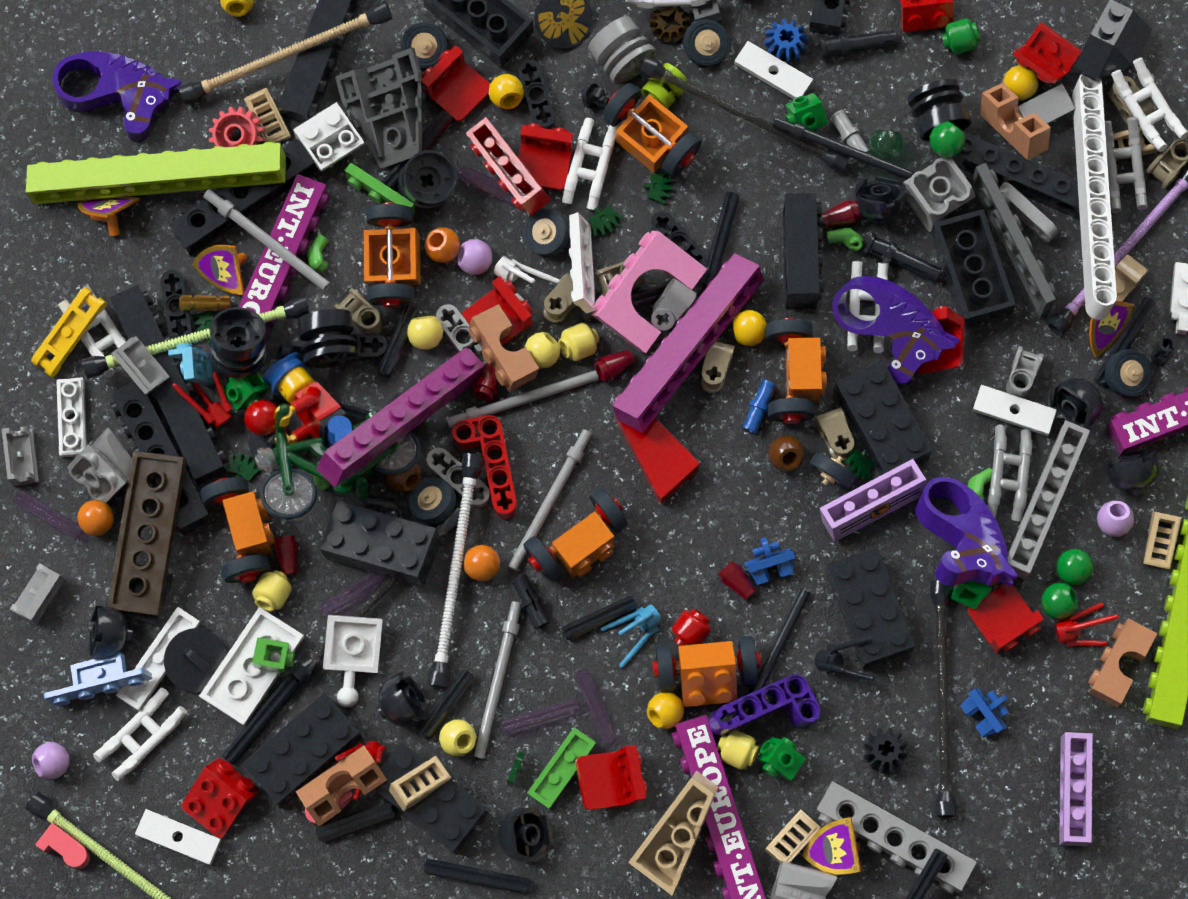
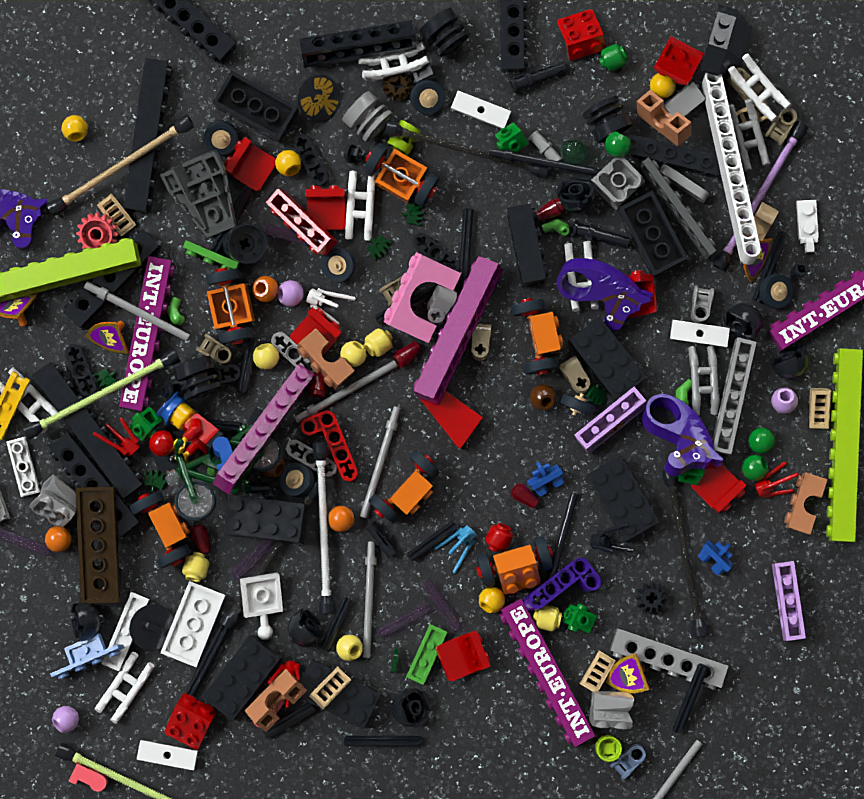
camera: 15 degrees left, 10 degrees up
light grey hinge [10,563,65,625] -> none
light grey hinge [111,336,170,395] -> none
medium azure bracket [168,344,215,385] -> none
pearl gold axle [179,295,231,311] -> none
black wheel [209,307,266,378] -> none
bright green brick [252,637,295,673] -> none
white slope [293,102,365,171] -> none
dark tan piece [543,272,577,324] -> none
white plate [569,212,596,314] -> none
tan wedge [628,771,718,896] -> none
yellow piece [733,310,767,346] -> none
blue pin [742,380,777,434] -> none
blue gear [764,18,808,63] -> none

